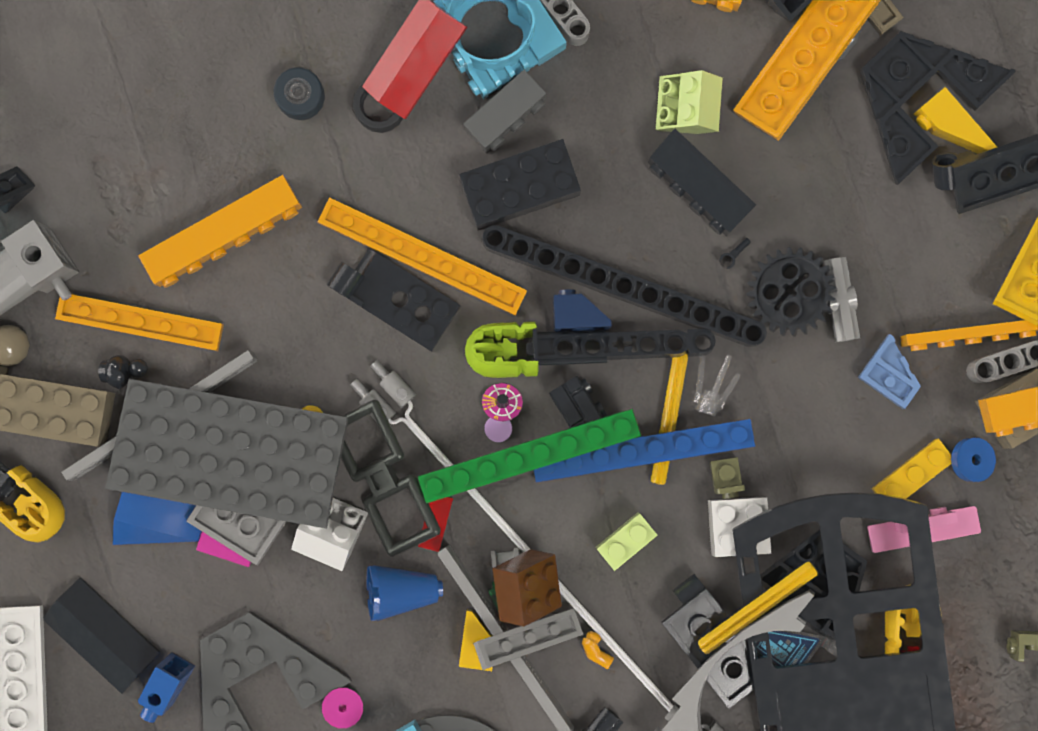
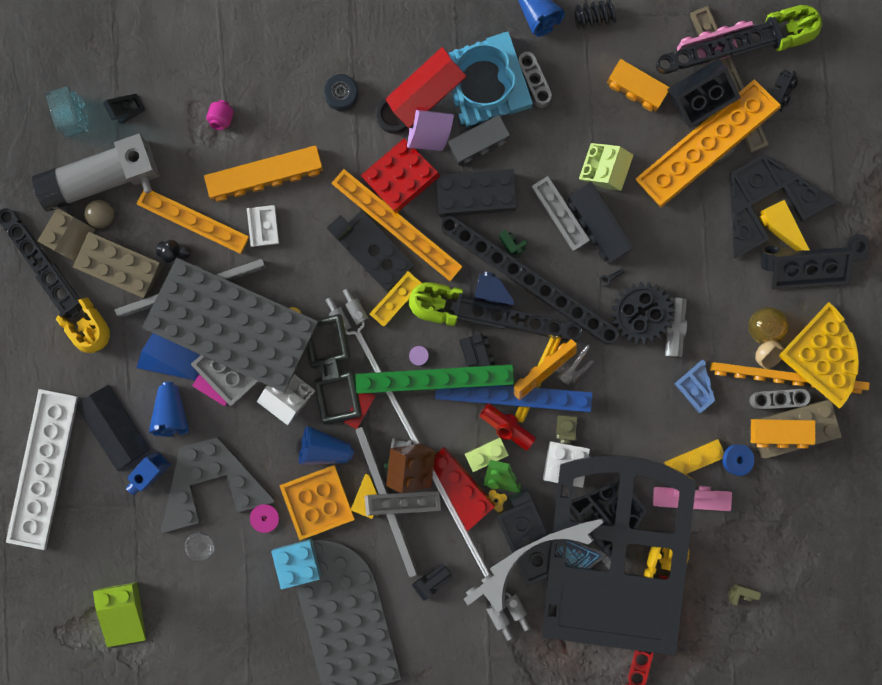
camera: 15 degrees right, 0 degrees up
dark pink piece [482,383,523,422] -> none
light orange arm [582,631,614,670] -> none
yellow axle [698,562,818,654] -> none
none -> blue cone [149,382,189,437]
none -> dark pink head [206,100,234,130]
none -> white plate [247,205,279,247]
none -> light orange plate [279,465,355,541]
none -> red plate [361,138,440,214]
none -> yellow plate [370,271,422,327]
none -> lavender slope [407,110,454,151]
none -> red wing [433,447,496,531]
none -> red piece [479,403,536,451]
none -> bright green wing [483,460,521,493]
none -> yellow plate [489,490,507,512]
none -> dark green bracket [498,230,528,256]
none -> light orange plate [514,339,577,400]
none -> light grey plate [531,176,590,251]
none -> clear yellow cylinder [748,307,789,344]
none -> tan hair [755,340,784,369]

